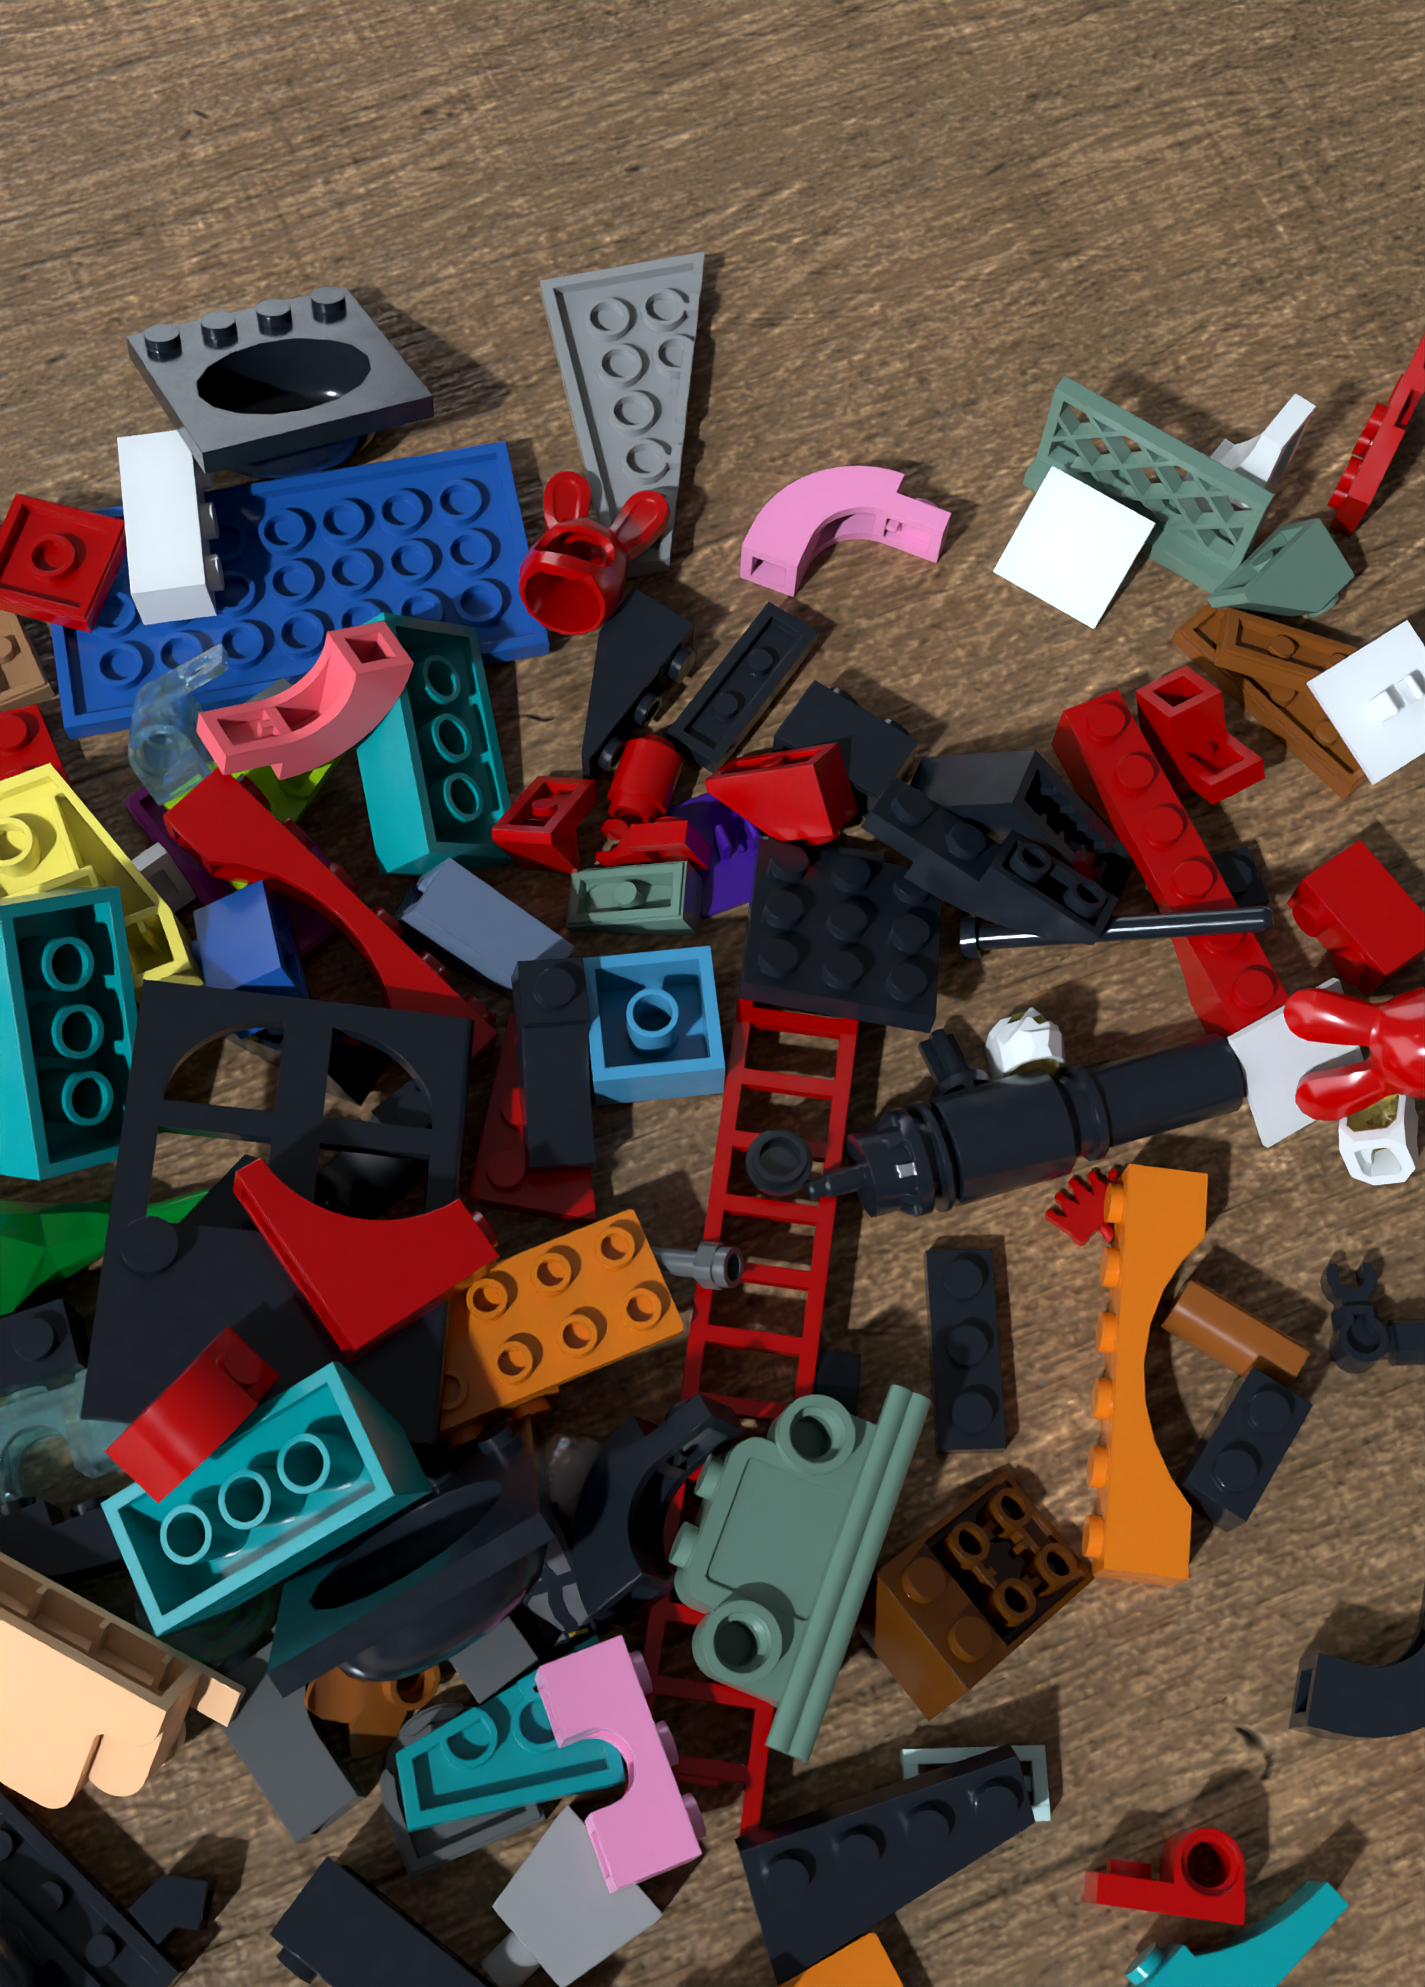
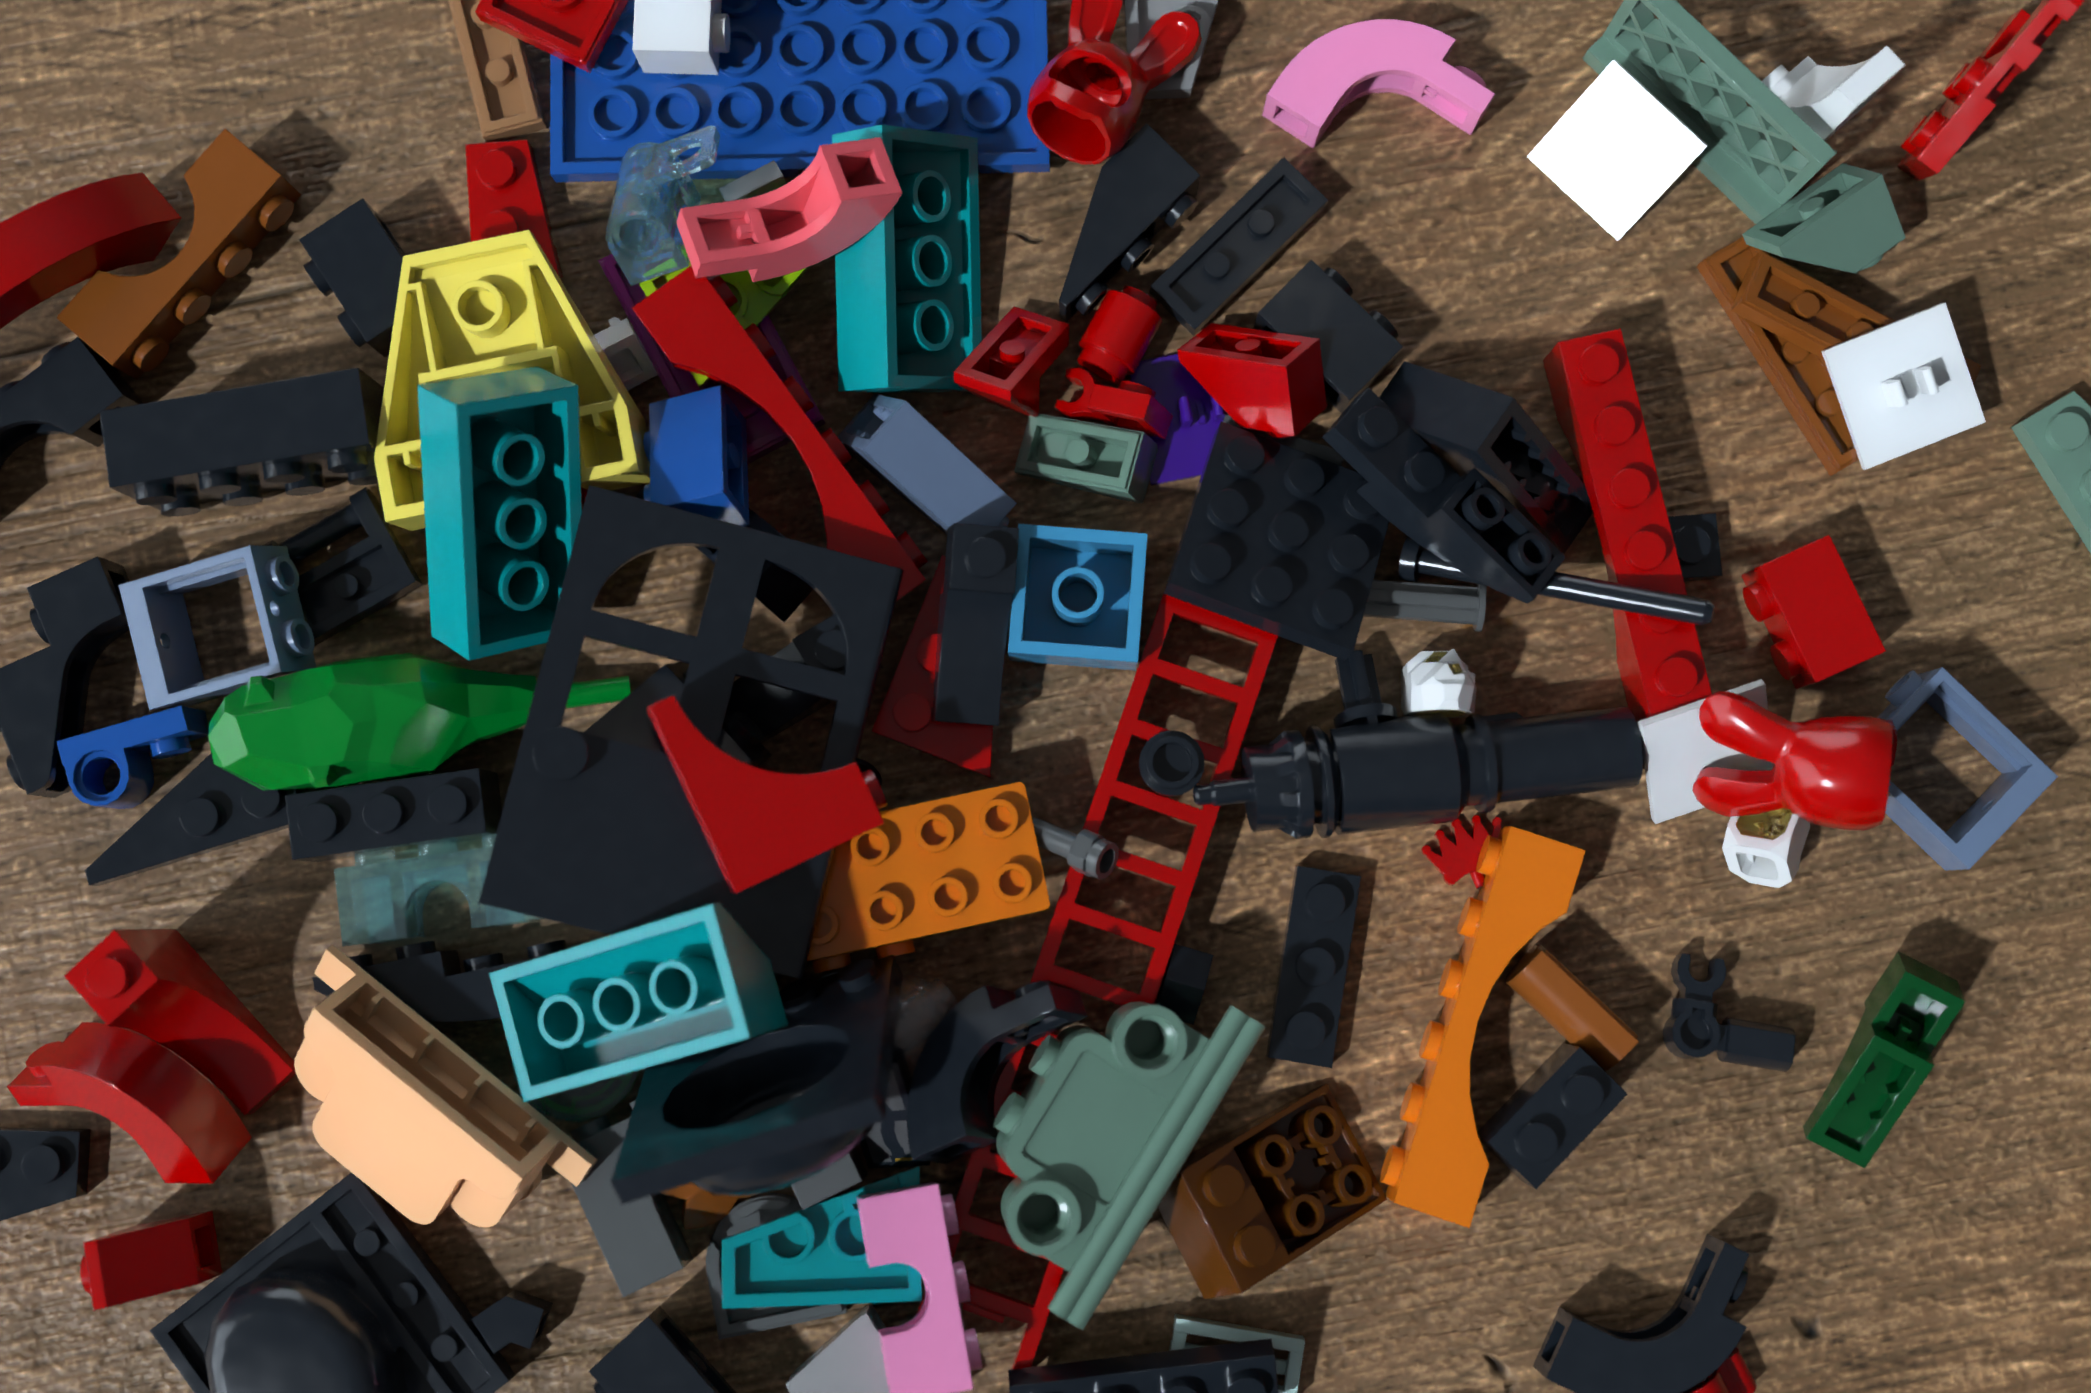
camera: 20 degrees right, 15 degrees up
red brick [104,1326,280,1503] -> none
red brick [1135,665,1265,805] -> none
none -> dark grey axle [1363,580,1487,632]

